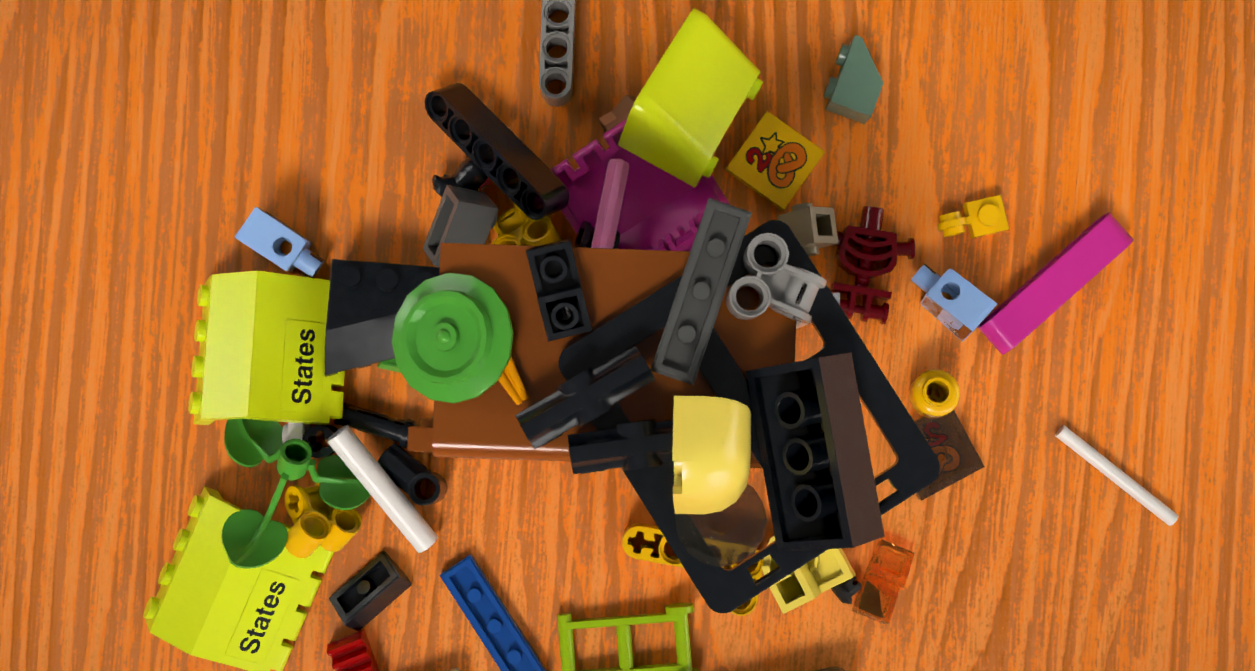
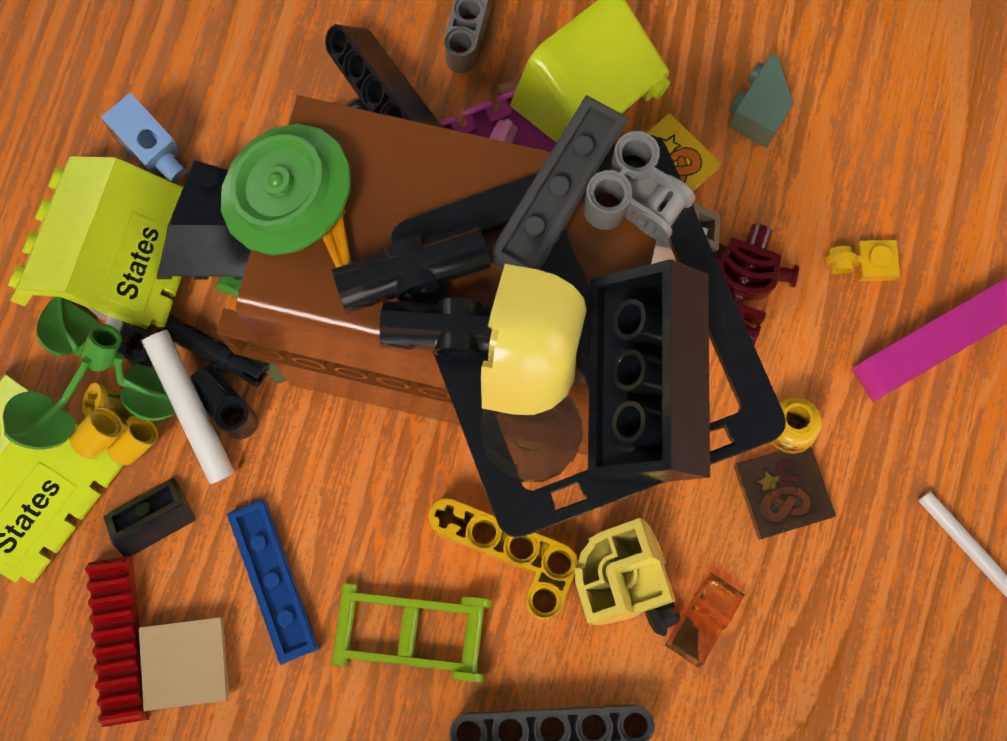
camera: 15 degrees right, 10 degrees down
black slope [526,239,592,342] -> none
light blue torso [911,264,997,342] -> none

